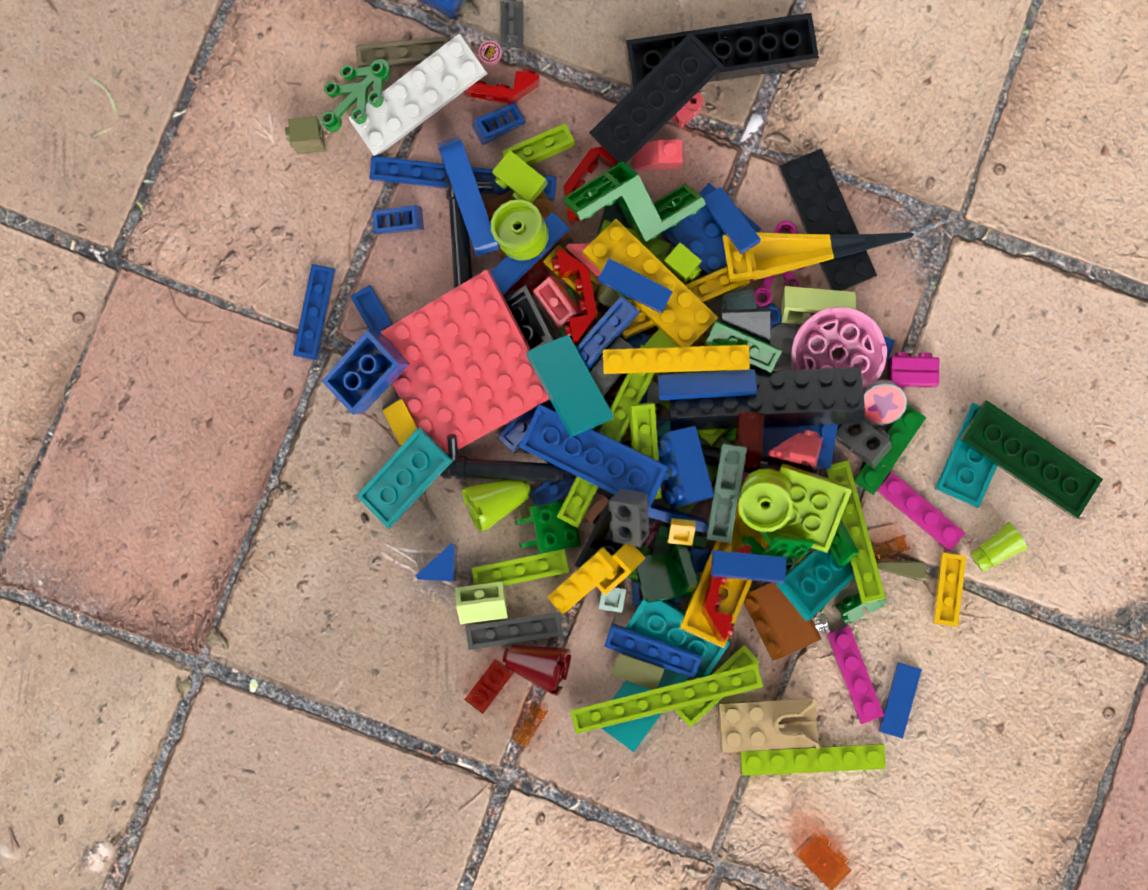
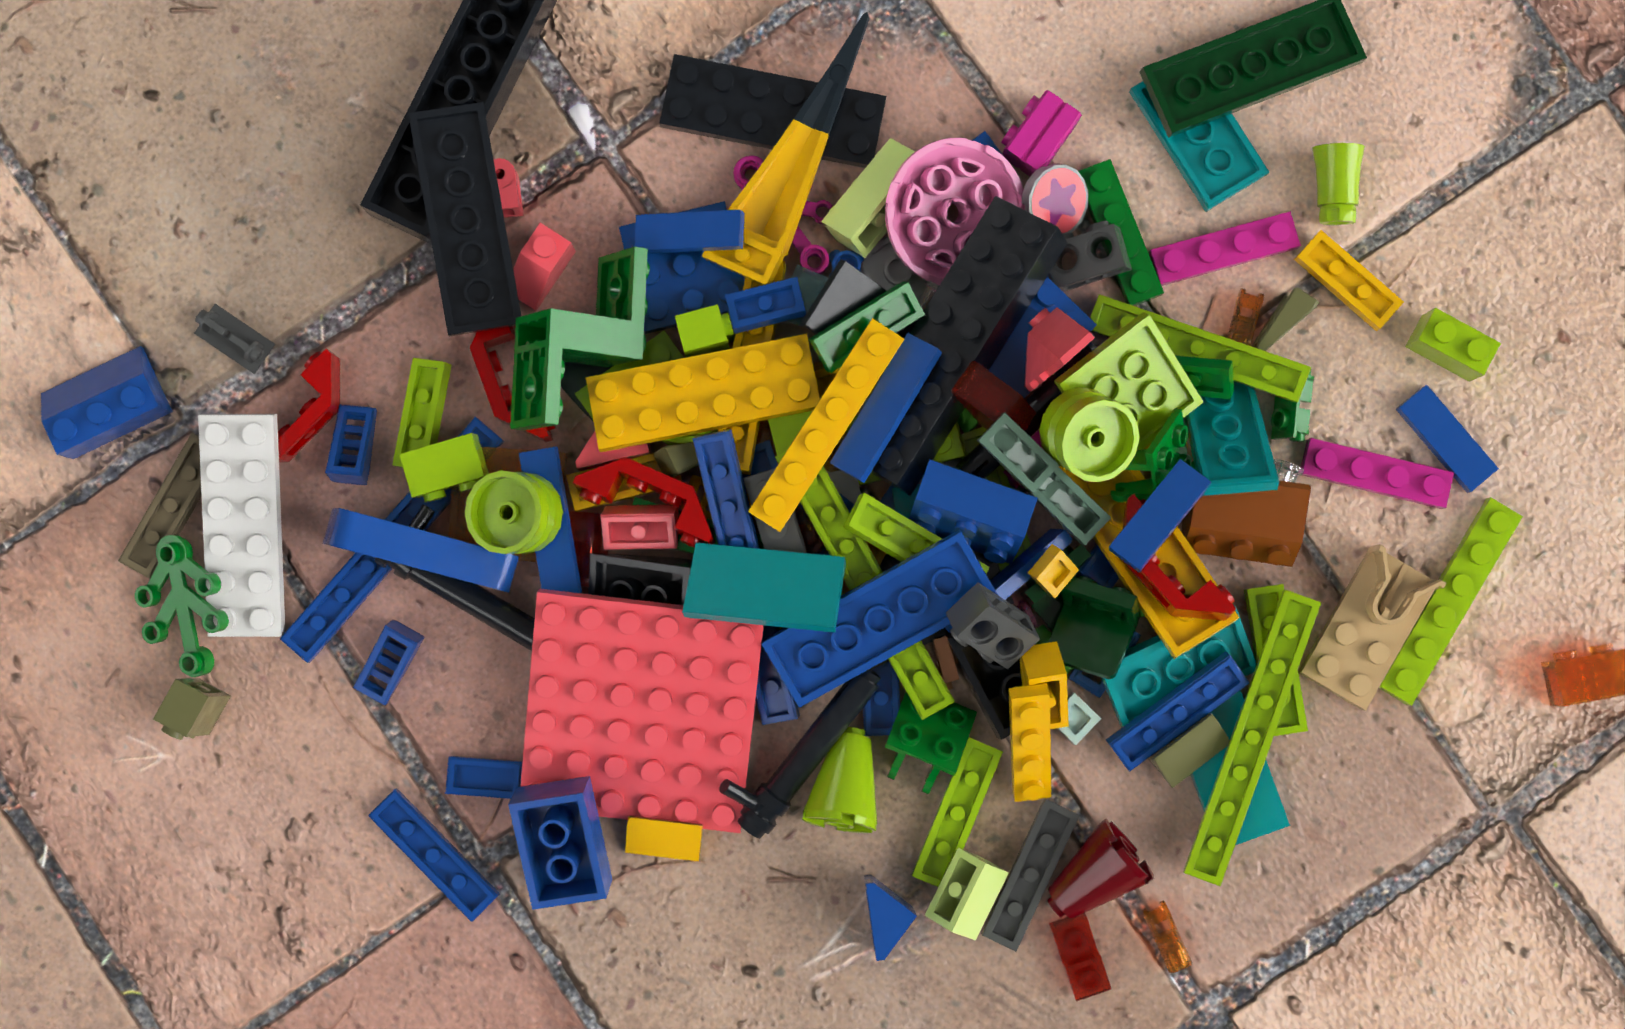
camera: 55 degrees left, 0 degrees up
teal tile [356,427,453,529] -> none
tile [478,41,502,66] -> none
blue tile [597,258,673,314] -> none
none -> blue plate [725,277,806,334]
none -> lime brick [1405,308,1501,382]

